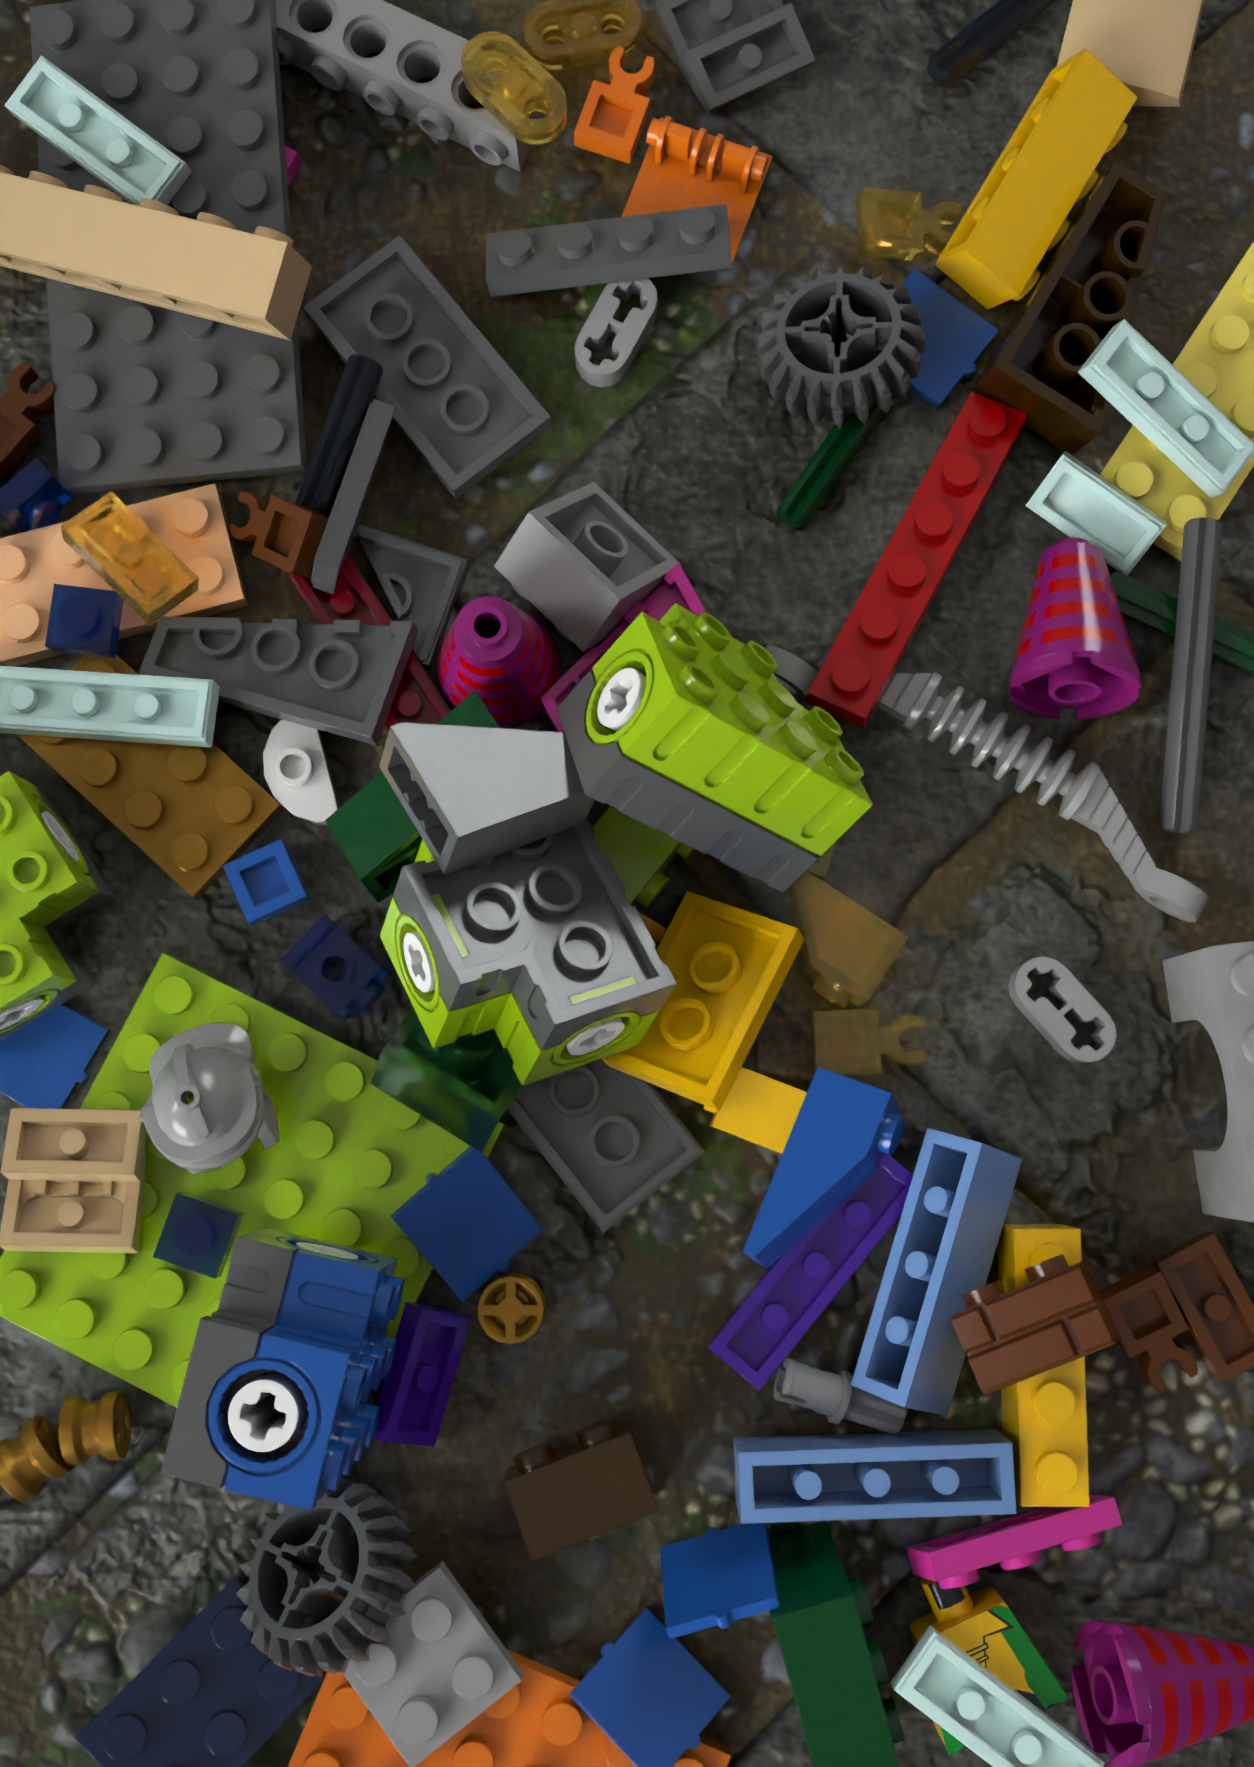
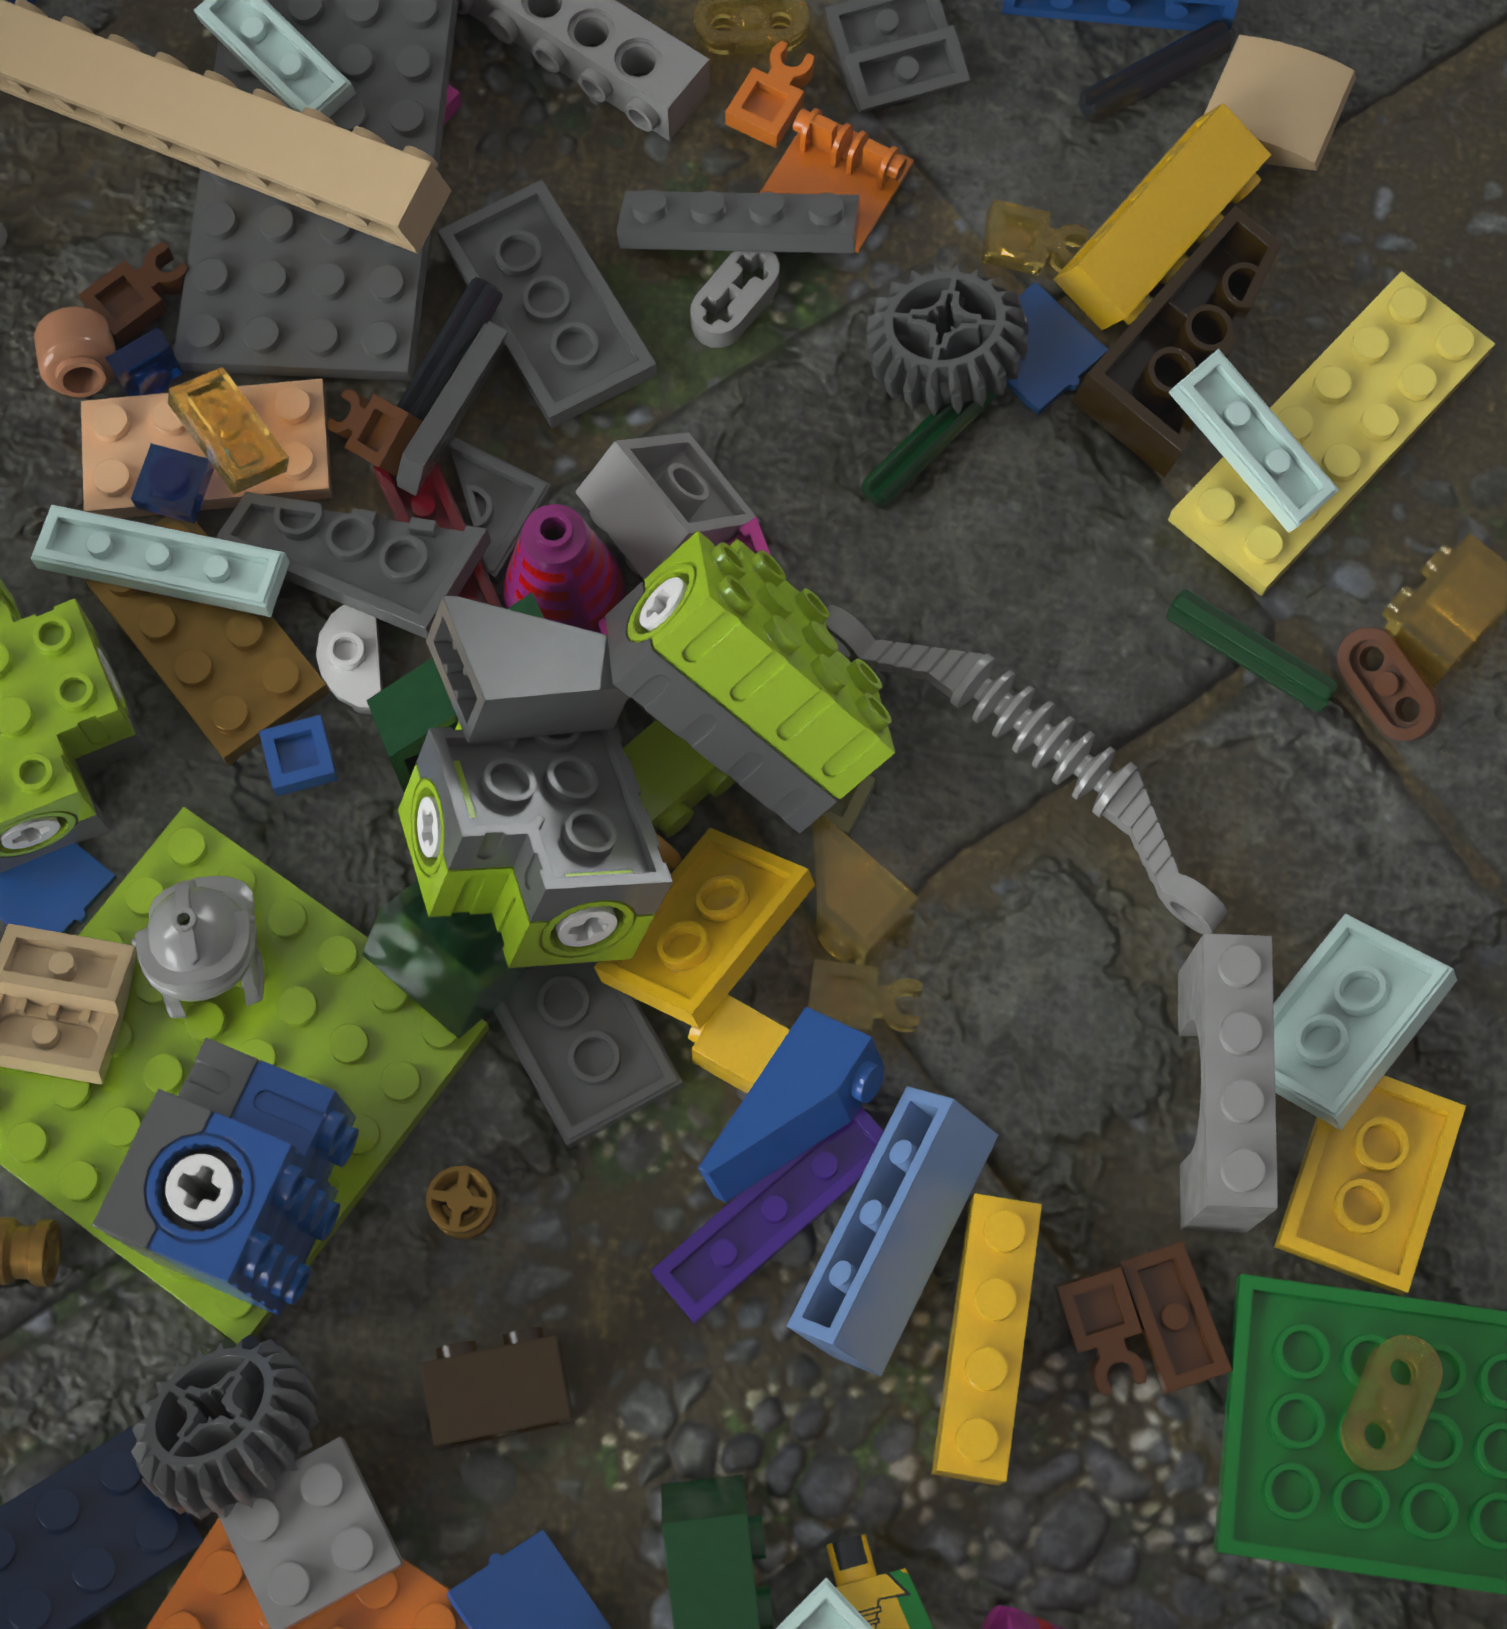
camera: 10 degrees right, 10 degrees down
clear blue plate [153,1192,244,1279] -> none
clear blue brick [279,914,389,1018] -> none
dark purple plate [374,1302,471,1447] -> none
blue piece [390,1144,544,1302] -> none
clear yellow plate [461,31,567,145] -> none
blue piece [660,1523,780,1639] -> none
medium blue brick [733,1429,1017,1524] -> none
light grey axle [773,1358,907,1434] -> none
red plate [807,391,1028,729] -> none
dark pink plate [906,1494,1122,1589] -> none
reddish brown brick [950,1254,1121,1395] -> none
light grey beam [1008,956,1117,1063] -> none
magenta cone [1009,538,1141,720] -> none
light aqua tile [1025,451,1167,576] -> none
dark grey axle [1159,518,1223,833] -> none

